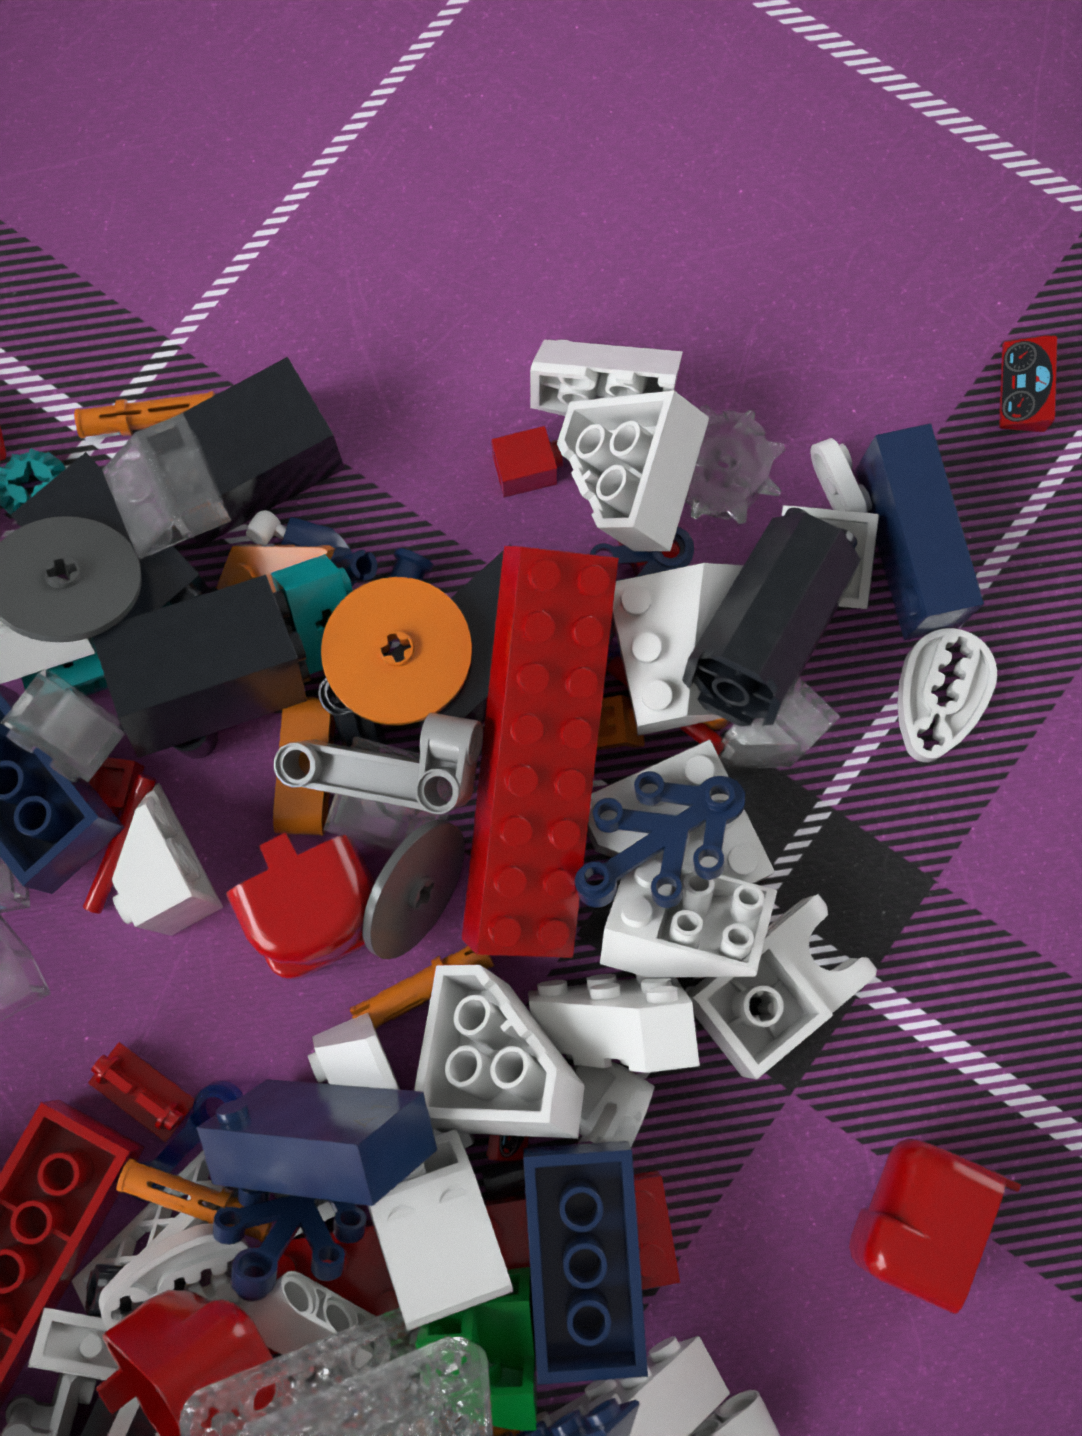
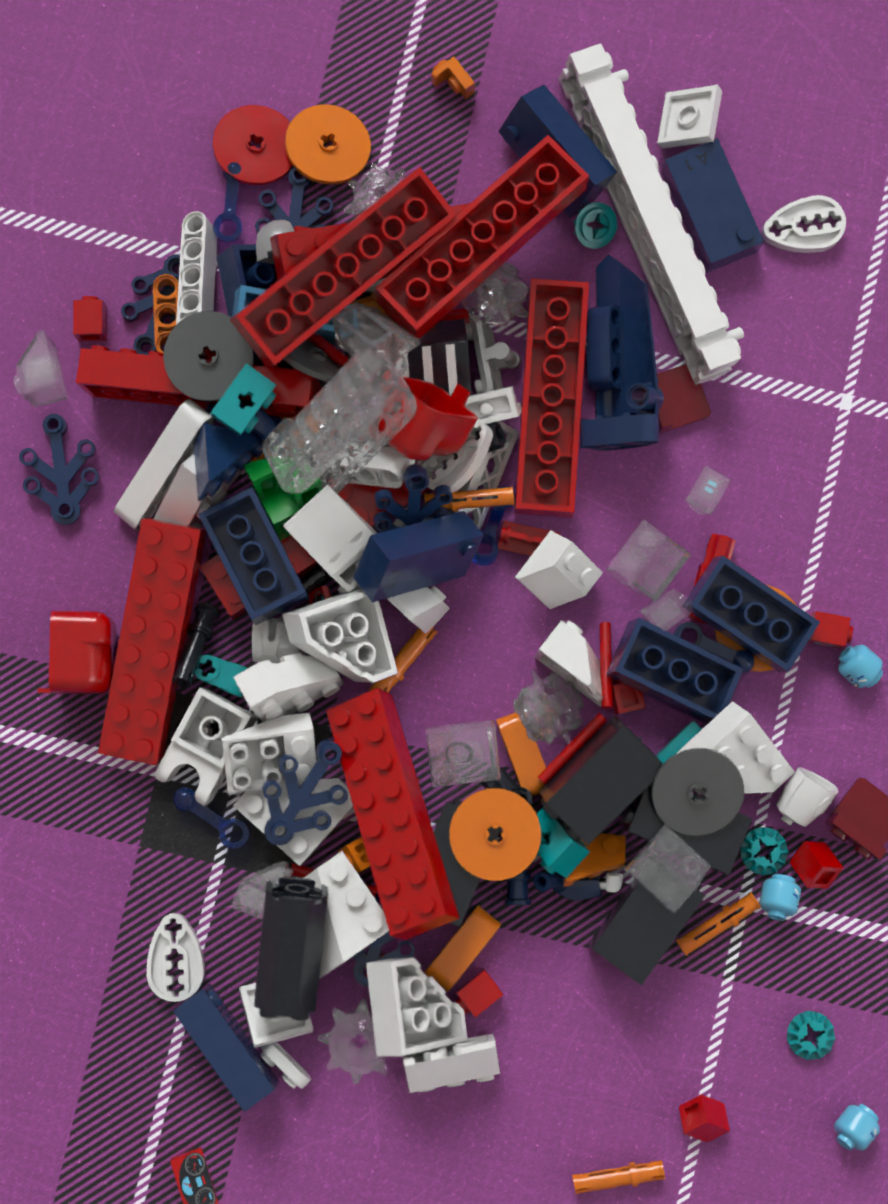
camera: 155 degrees right, 5 degrees up
clear slope [1,669,125,782] -> none
red piece [226,833,375,980] -> none
light grey piece [274,713,483,814] -> none
dark grey piece [363,820,465,960] -> none
none -> red brick [98,518,207,765]
none -> black pin [172,602,221,688]
none -> clear blue piece [173,787,249,849]
none -> teal piece [195,655,248,698]
none -> orange beam [424,905,501,992]
none -> clear brick [513,670,584,744]
none -> white slope [515,530,603,609]
none -> red bar [537,713,607,785]
none -> orange pin [572,1160,665,1195]
none -> red panel [679,1094,730,1142]
none -> medium azure head [760,874,801,921]
none -> teal gear [787,1011,836,1060]
none -> medium azure head [834,1104,880,1151]

